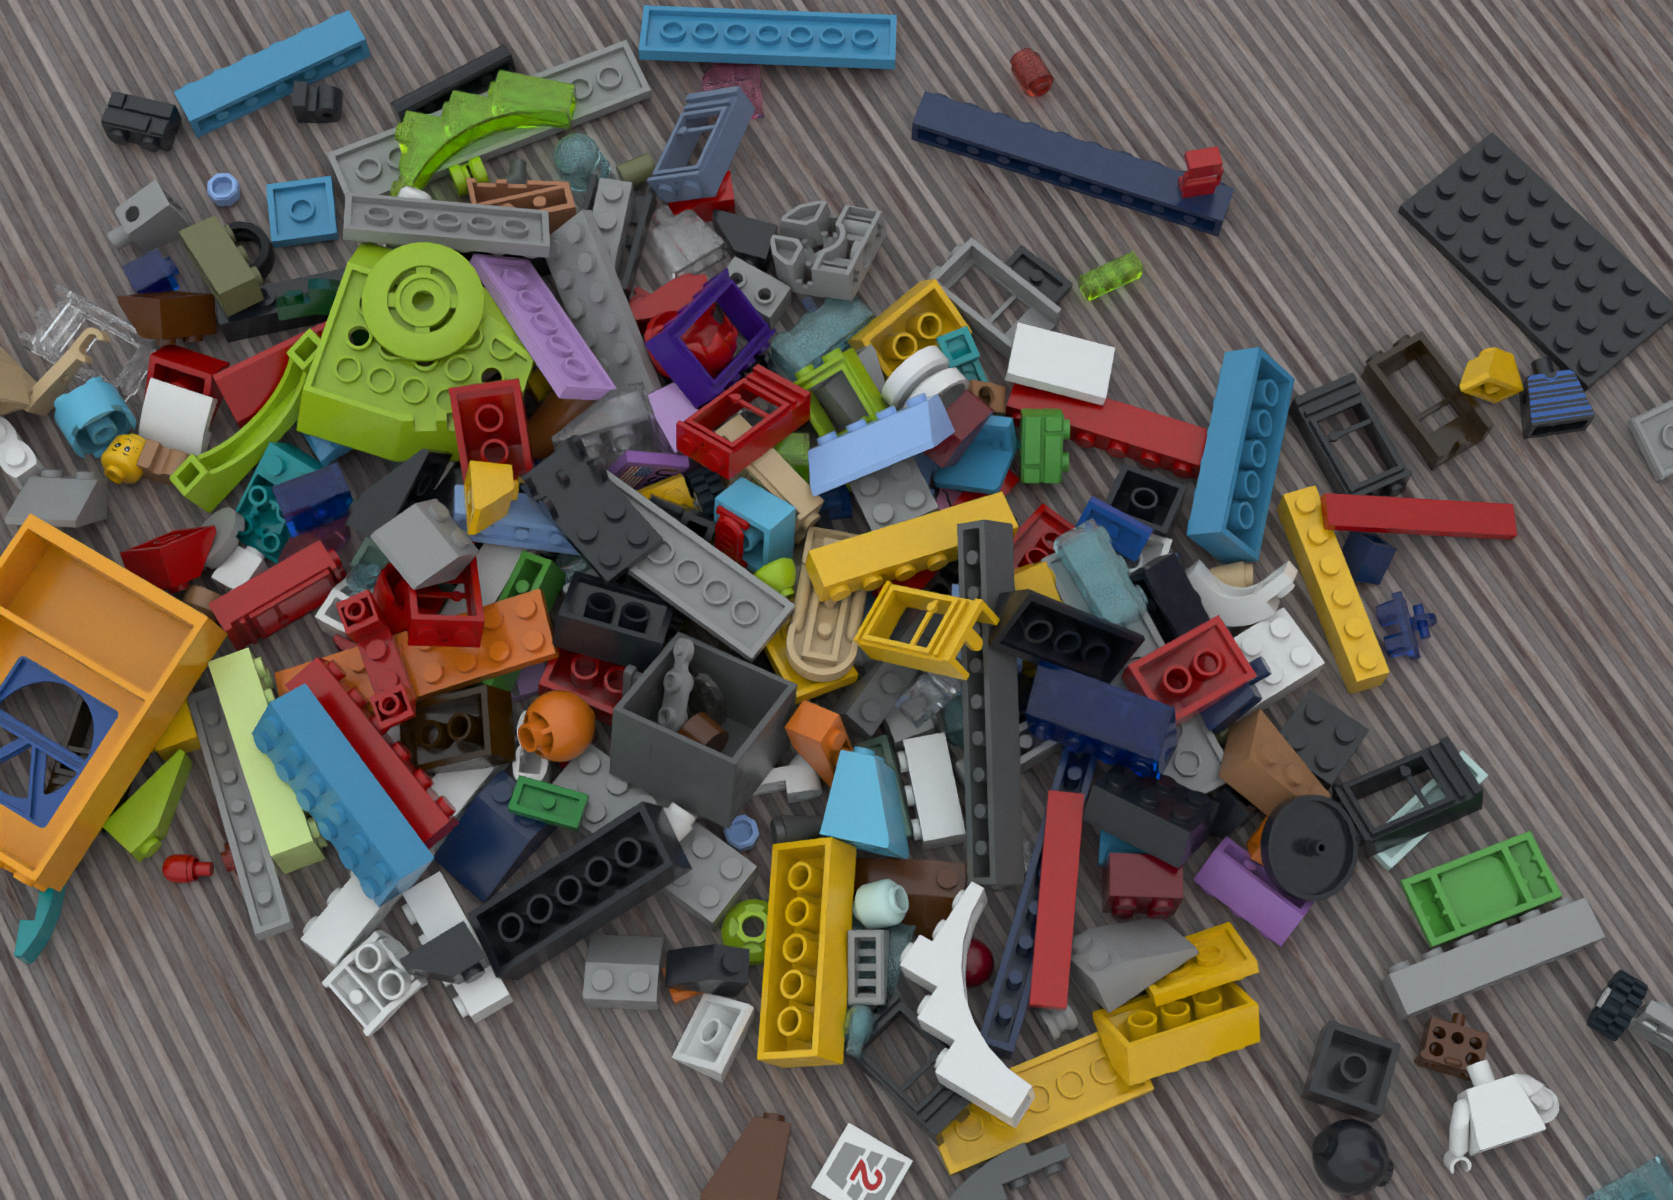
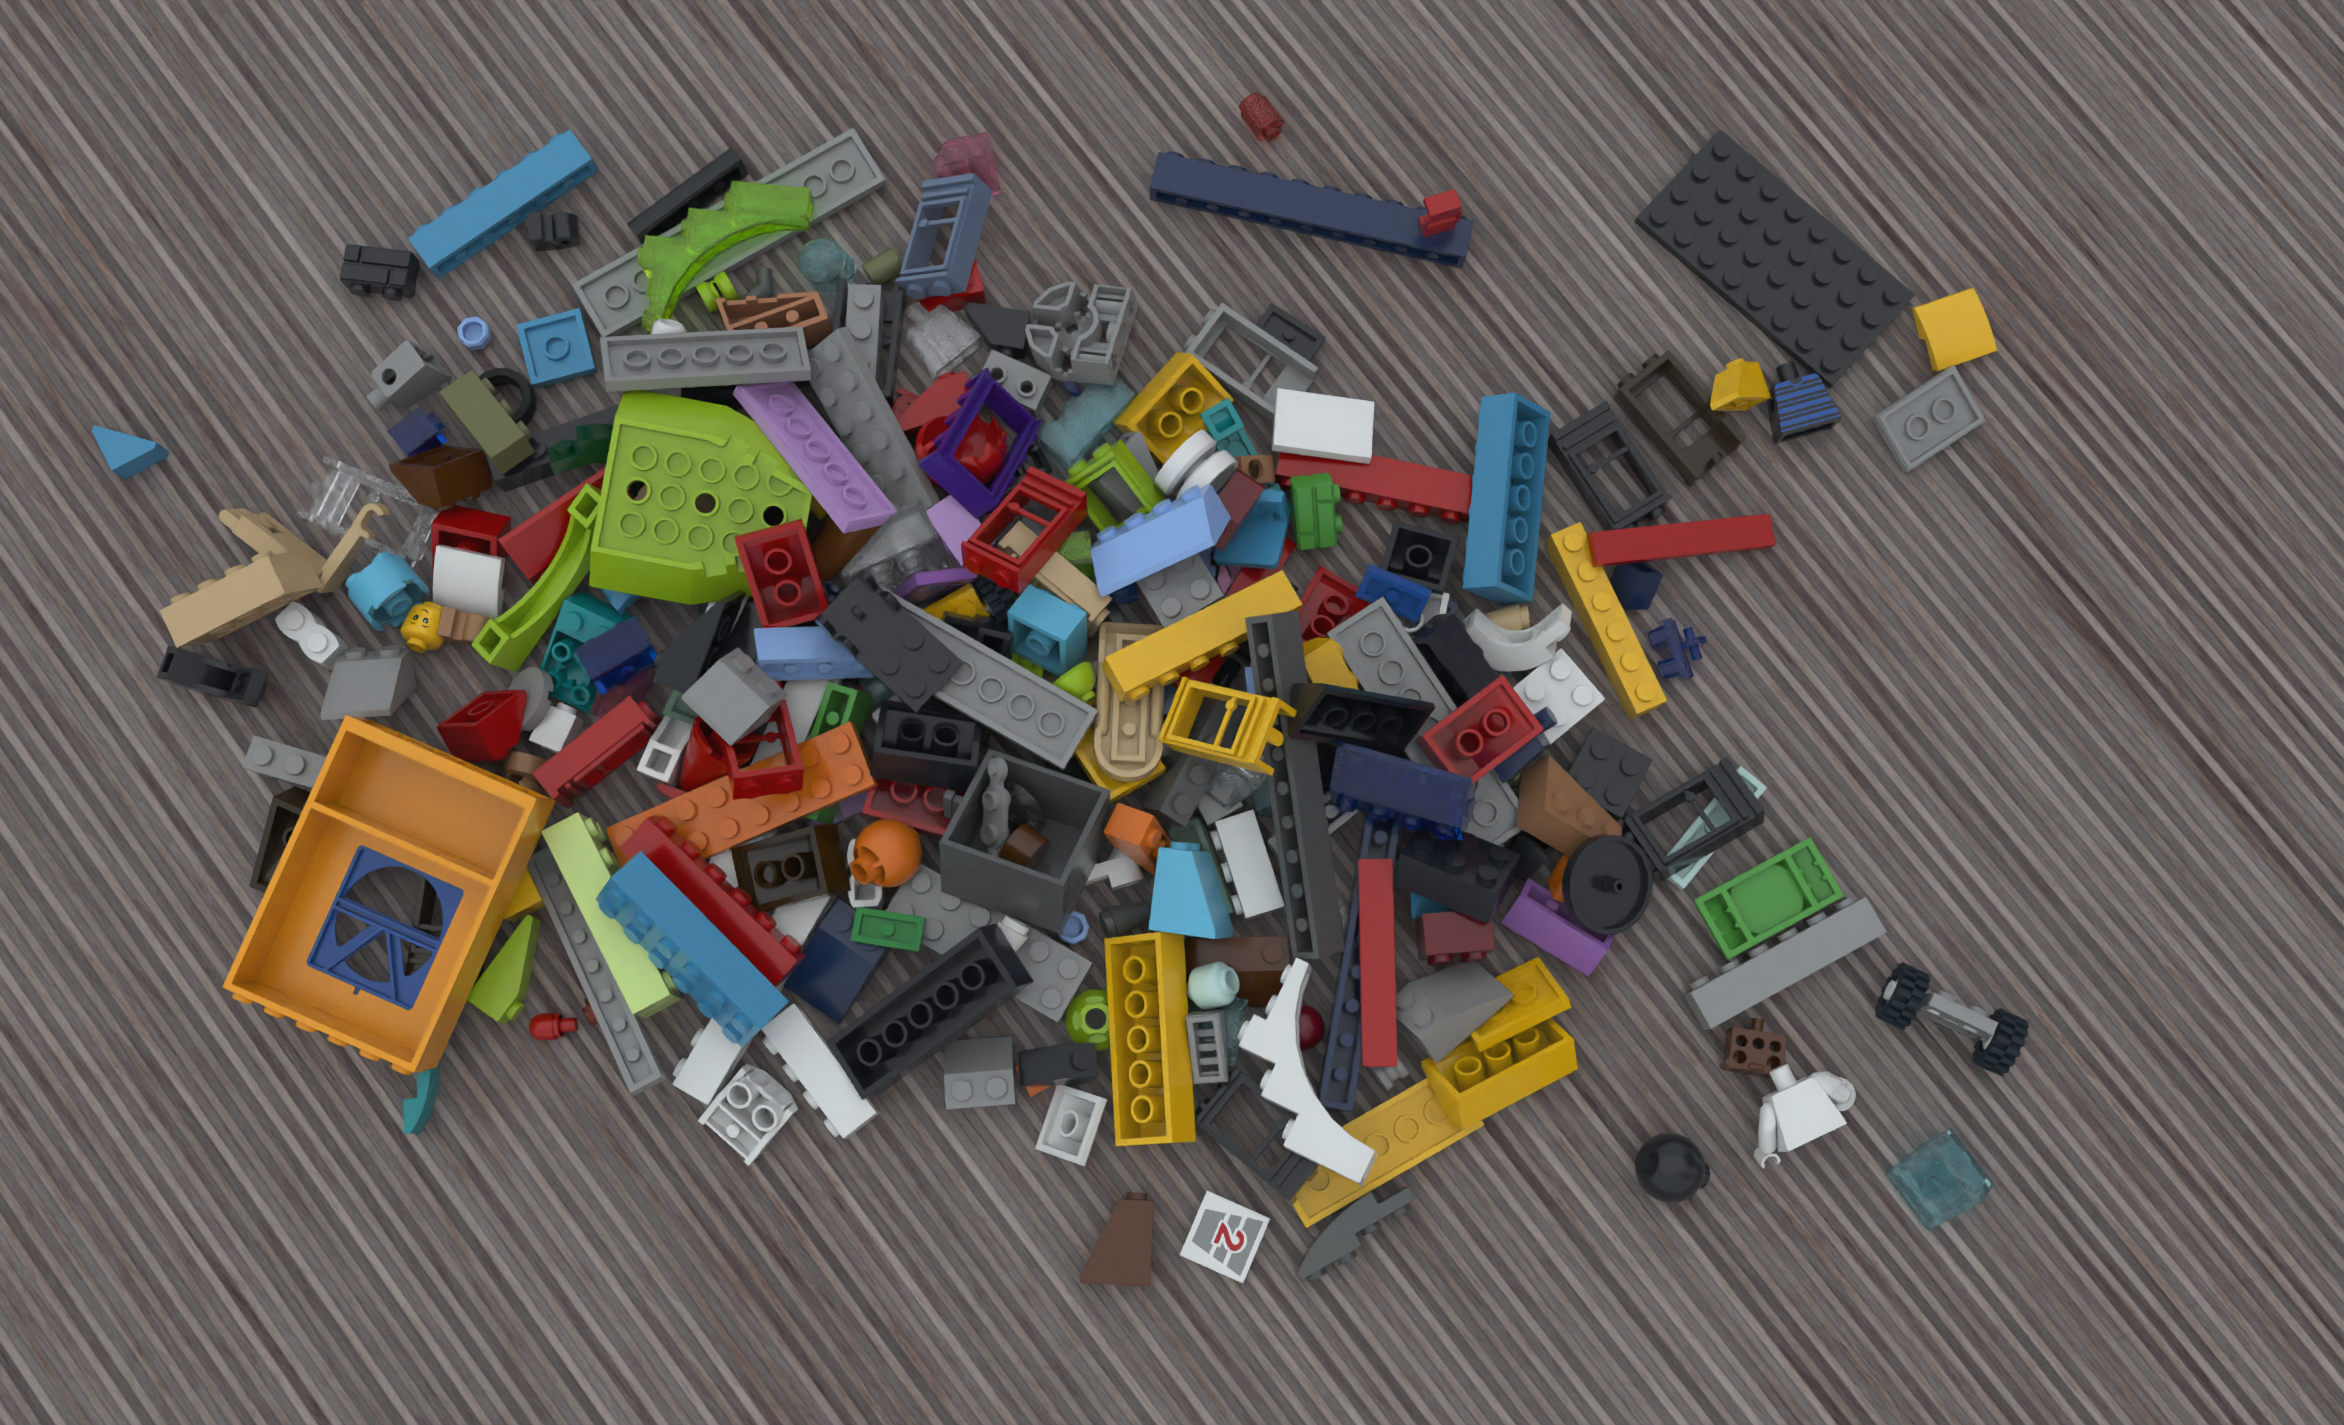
camera: 10 degrees left, 10 degrees up
red slope [336,589,416,731] -> none
clear light blue cylinder [346,562,380,593] -> none
lime piece [362,242,485,362] -> none
black slope [399,921,490,985] -> none
yellow slope [463,461,519,535] -> none
dark azure plate [639,5,897,69] -> none
red piece [715,505,750,569] -> none
clear light blue cylinder [843,1004,875,1057] -> none
clear light blue brick [1053,518,1148,627] -> none
clear neon green piece [1078,251,1144,302] -> none
black brick [1301,1020,1401,1122] -> none

